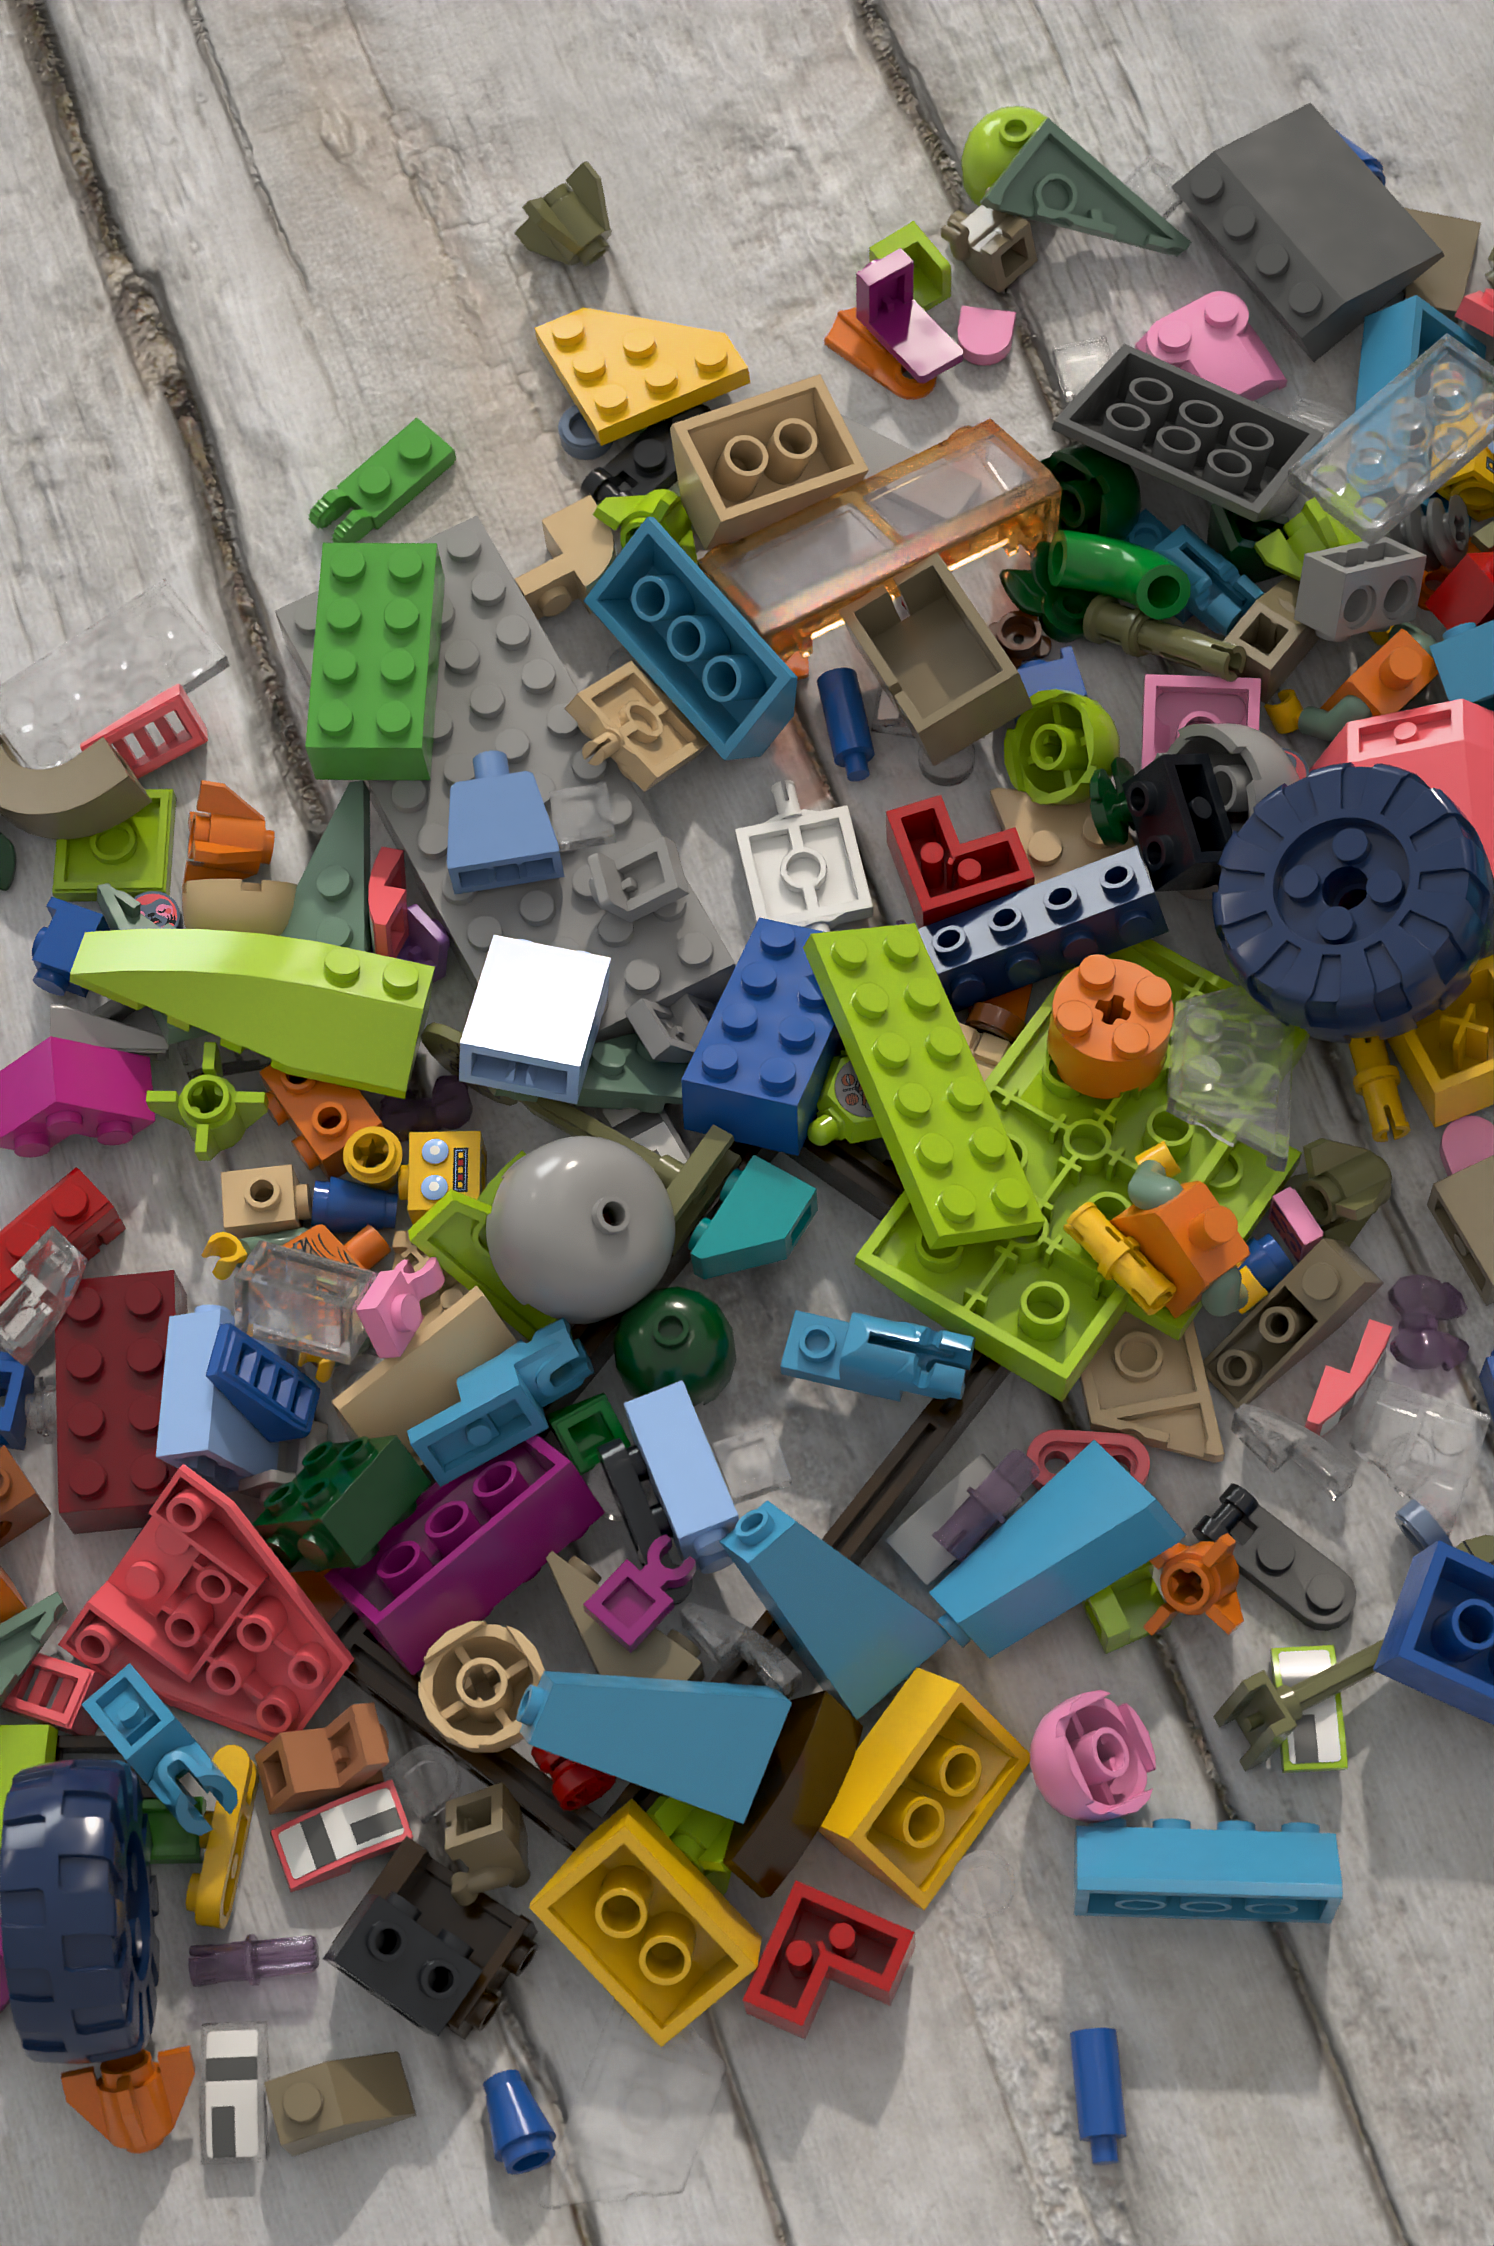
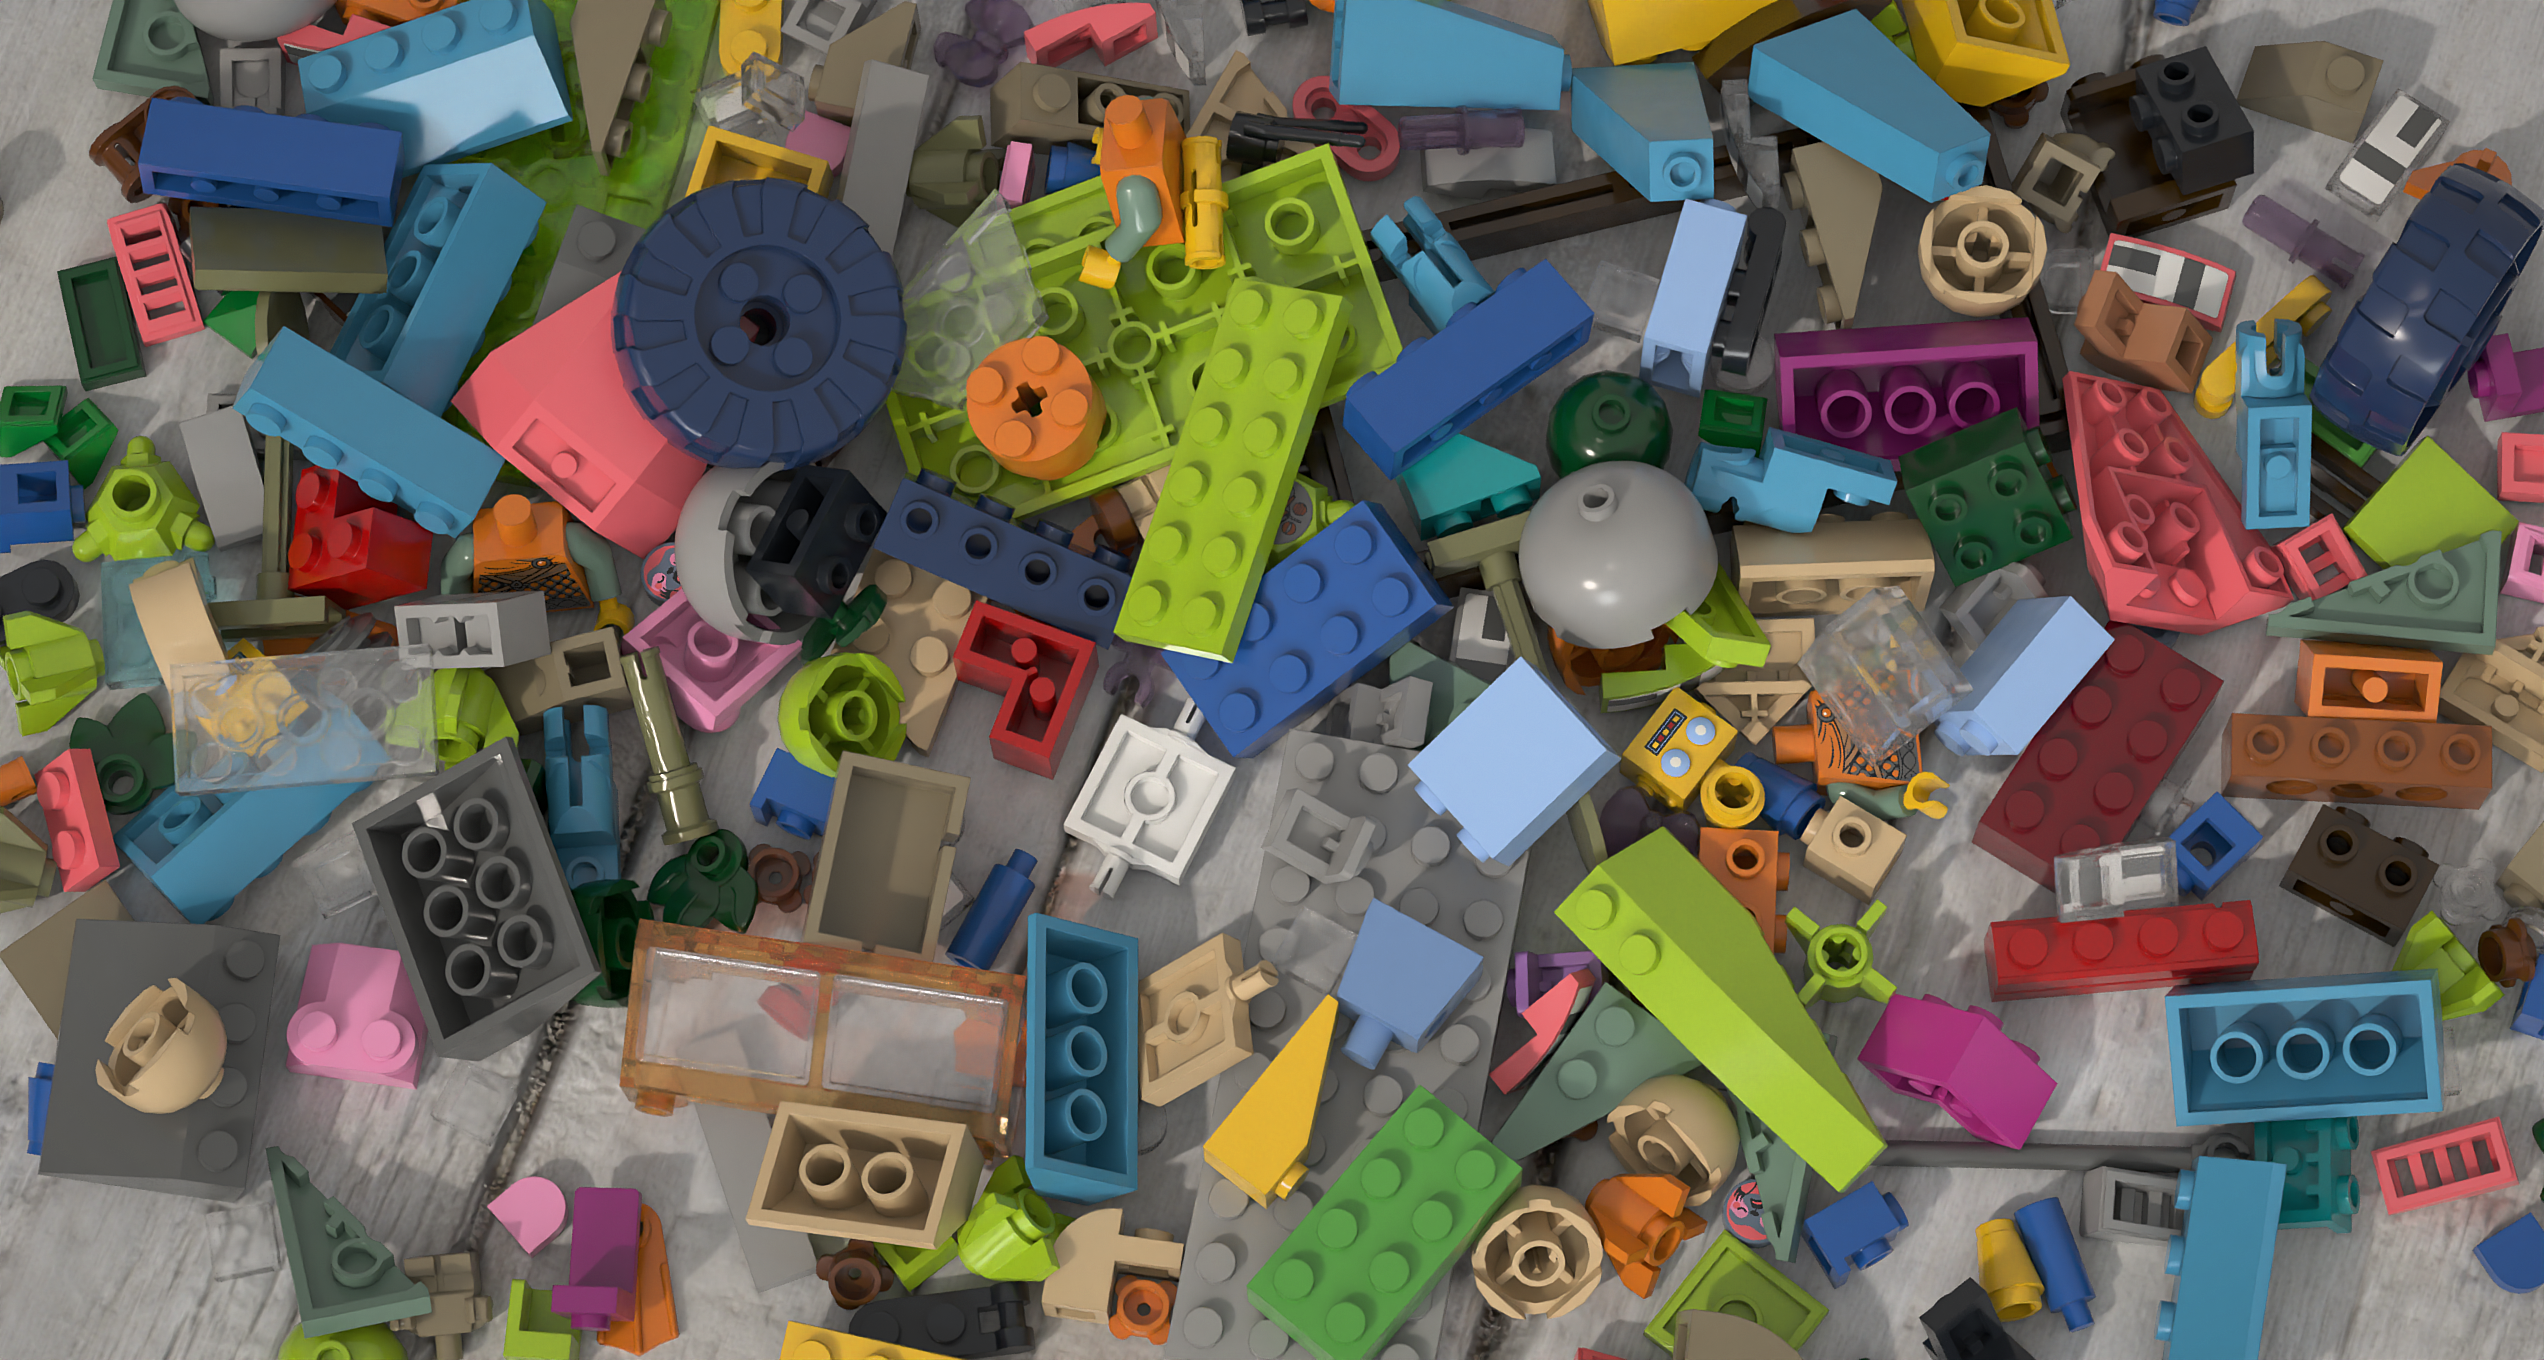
camera: 145 degrees left, 5 degrees up
light grey slope [50,1004,169,1061] -> none
blue slope [205,1323,321,1443] -> none
bright pink plate [356,1257,445,1359] -> none
magenta plate [583,1535,696,1653] -> none
green cylinder [1048,530,1191,620] -> none
none -> tan cylinder [95,978,227,1114]
none -> light grey tile [836,59,929,258]
none -> orange plate [1109,1275,1177,1345]
none -> yellow slope [1203,994,1339,1210]
none -> black plant [1226,111,1368,176]
none -> blue brick [1342,258,1595,481]
none -> tan cylinder [1470,1184,1603,1320]

